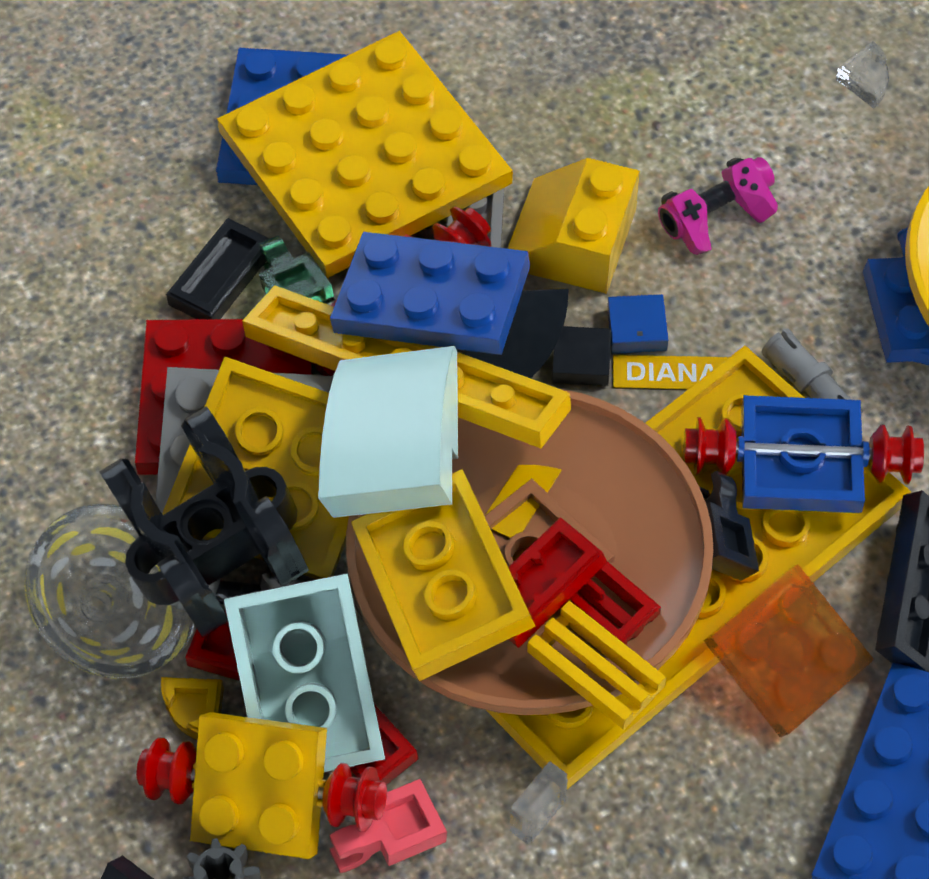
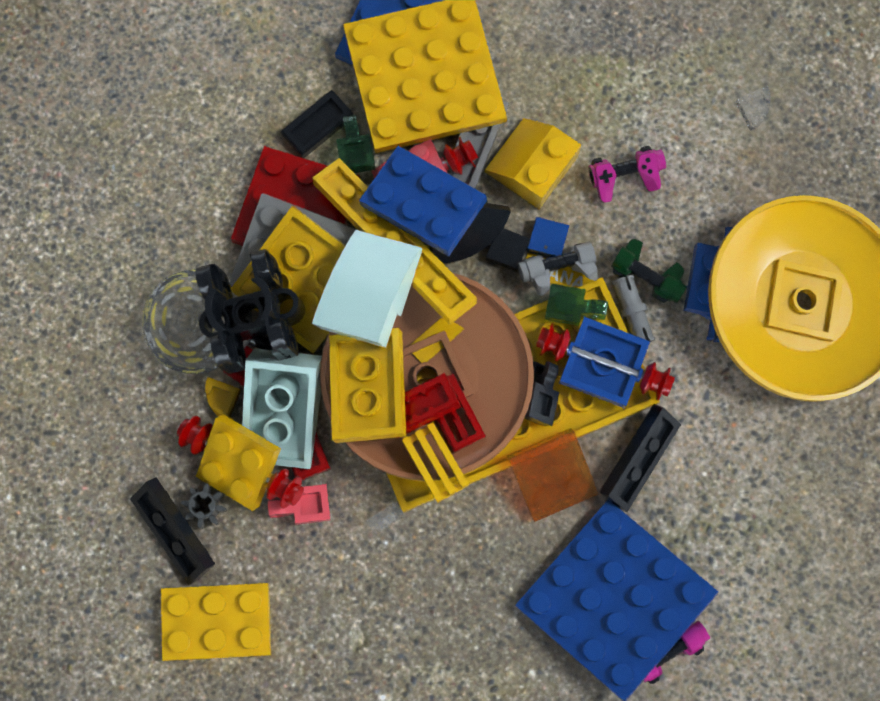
camera: 15 degrees right, 20 degrees up
none -> light grey piece [517,242,598,296]
none -> clear green plate [545,283,608,326]
none -> dark green piece [611,239,687,304]

